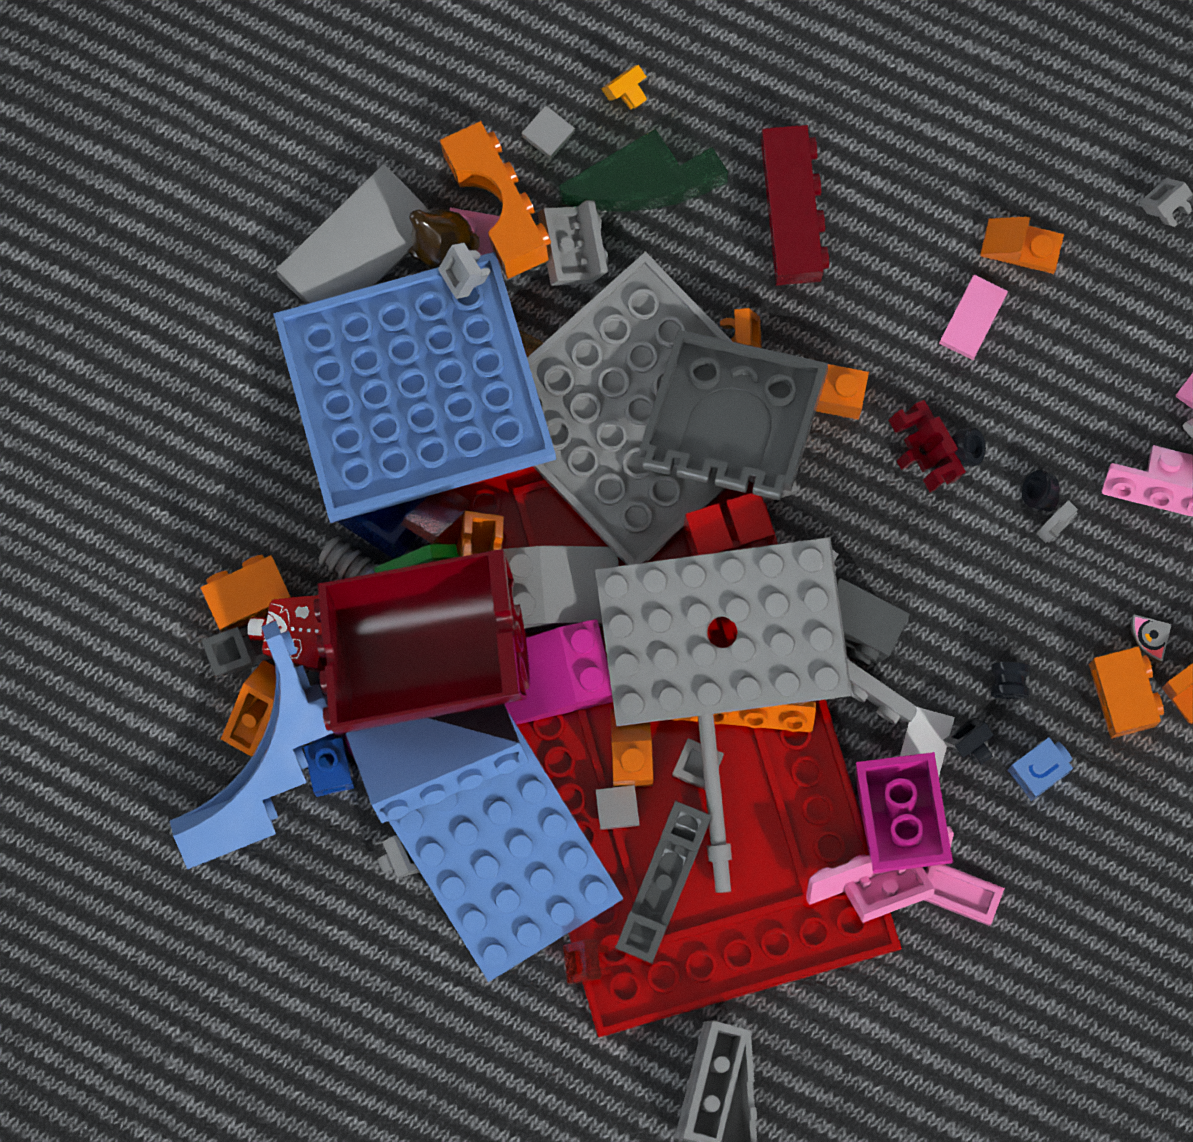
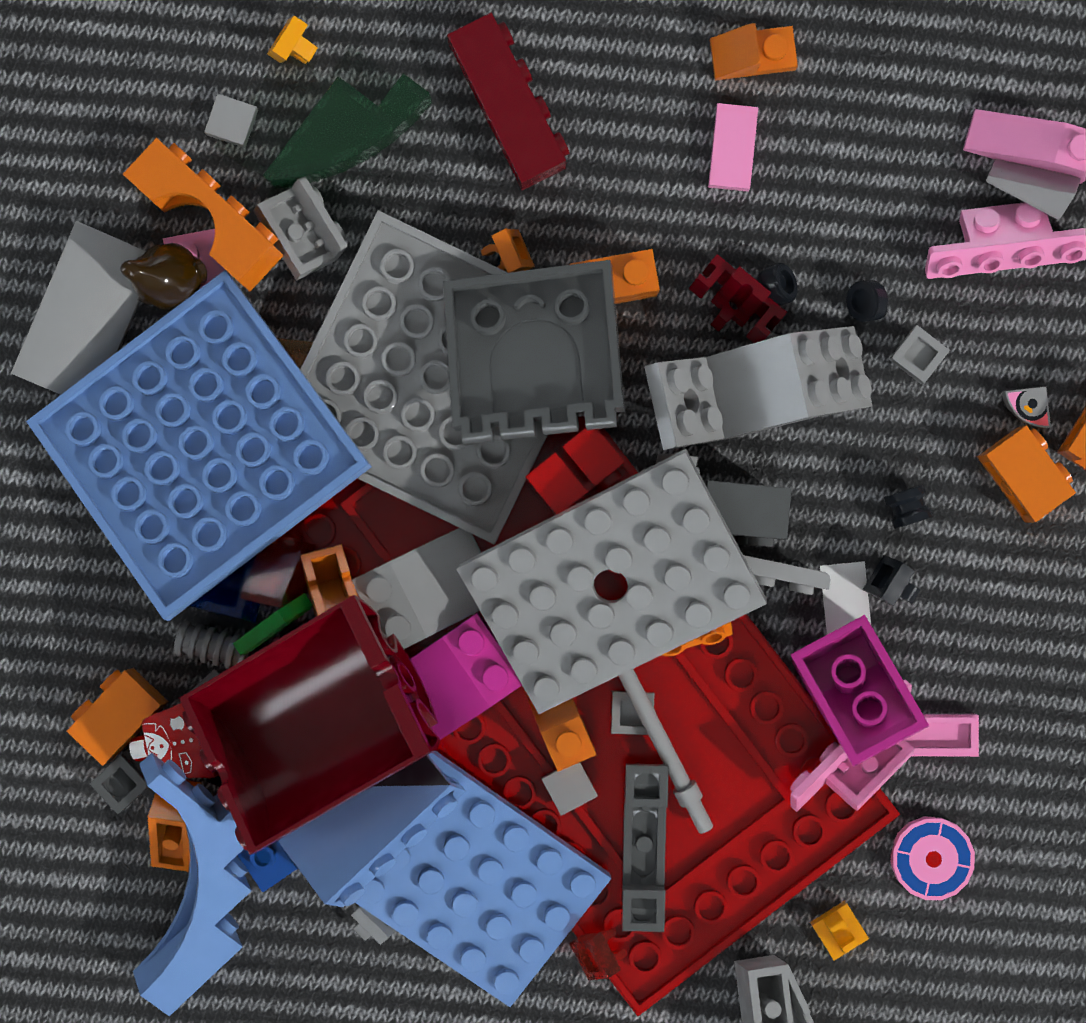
camera: 20 degrees left, 10 degrees up
light grey tile [438,243,490,299] -> none
medium blue brick [1007,737,1073,801] -> none
light grey tile [1037,500,1078,543] -> none
none -> light grey bracket [644,326,872,450]
none -> light orange tile [810,900,869,961]
none -> light grey tile [889,325,950,385]
none -> tile [890,816,975,900]

